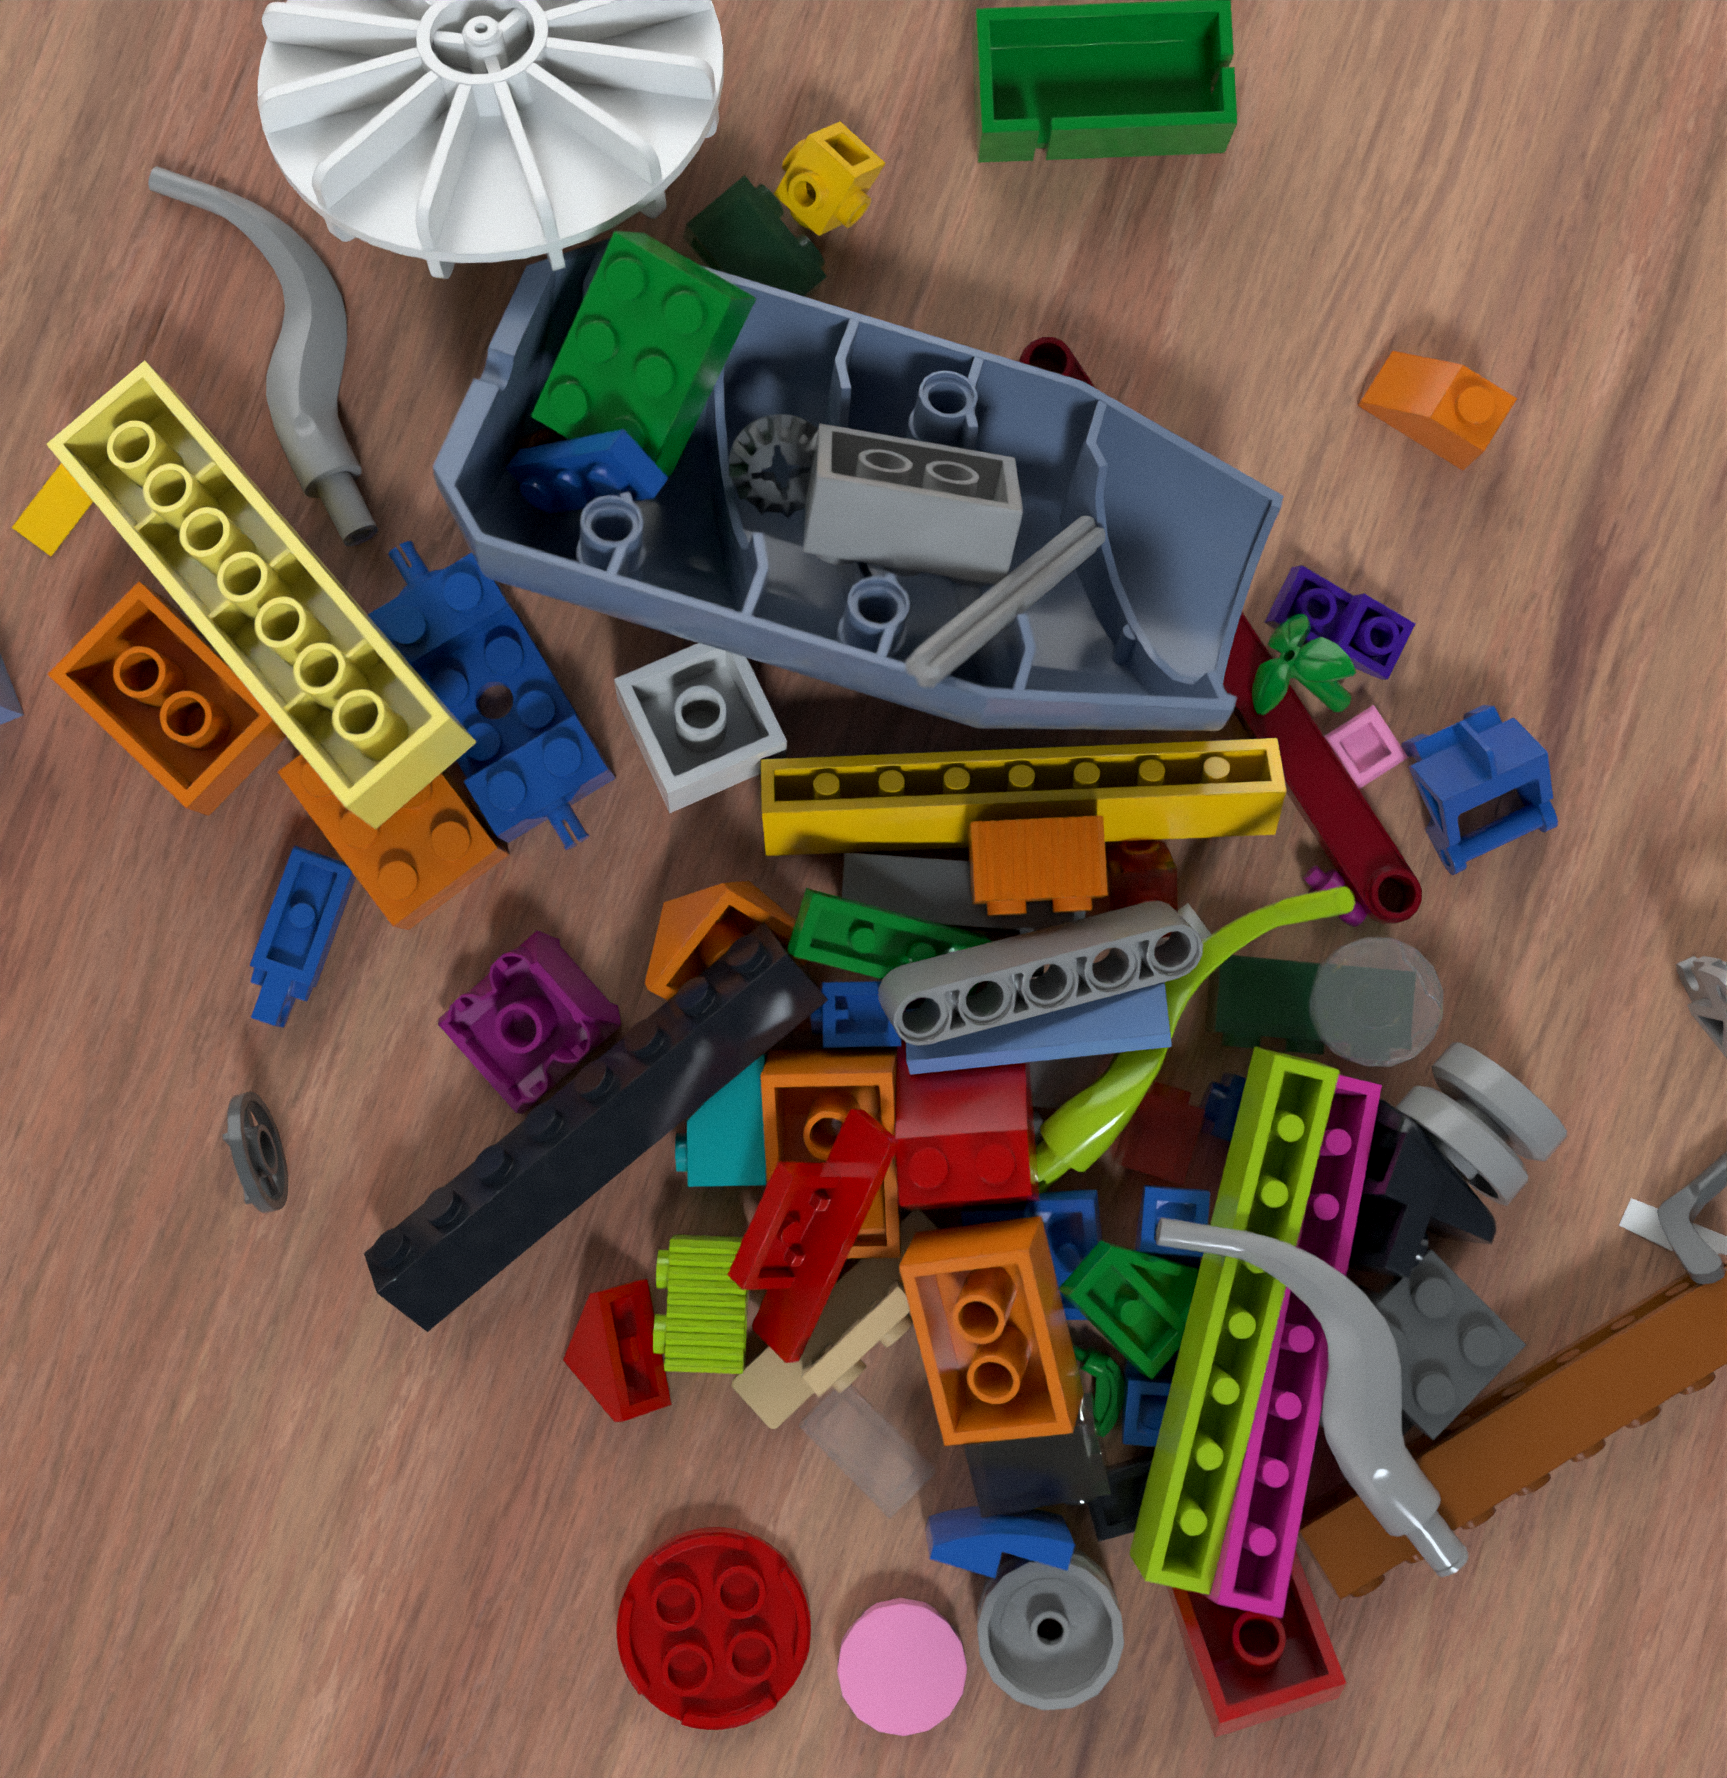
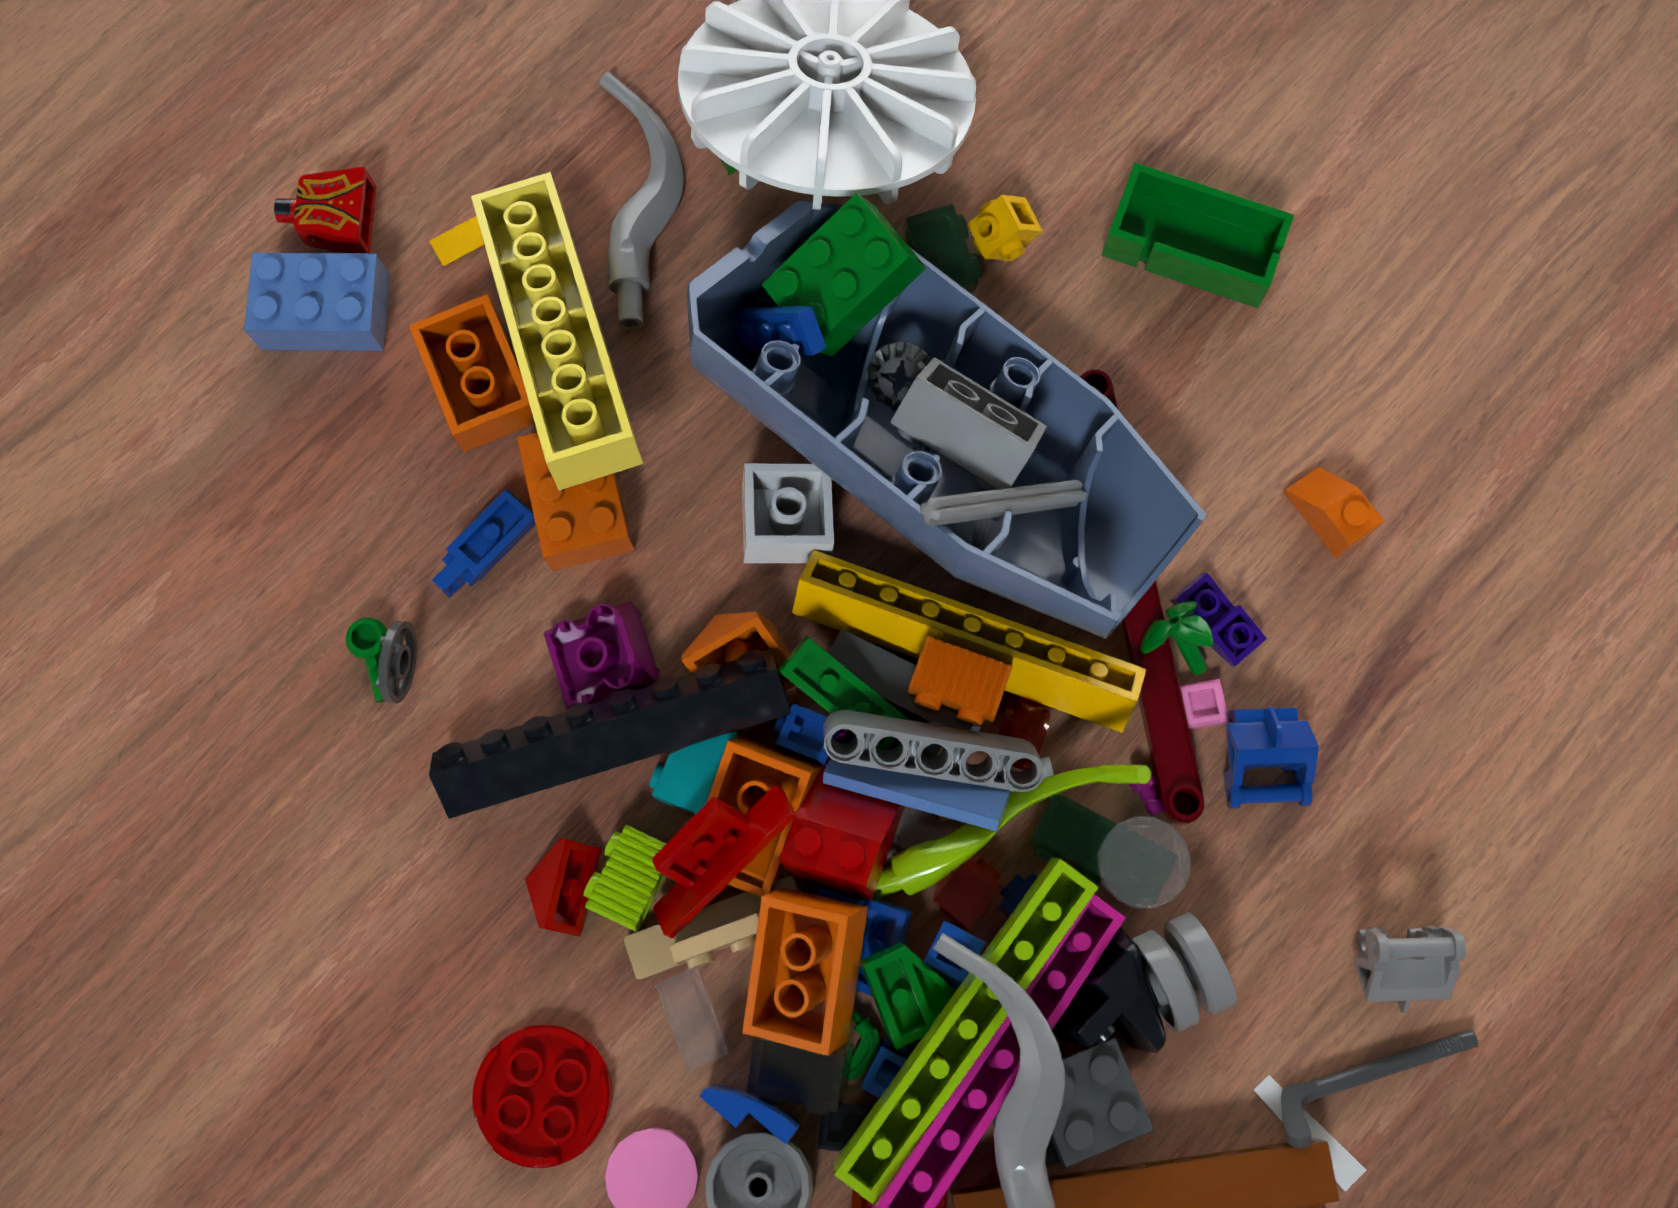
camera: 30 degrees right, 10 degrees down
blue brick [367,541,616,850] -> none
none -> green plate [345,617,388,703]

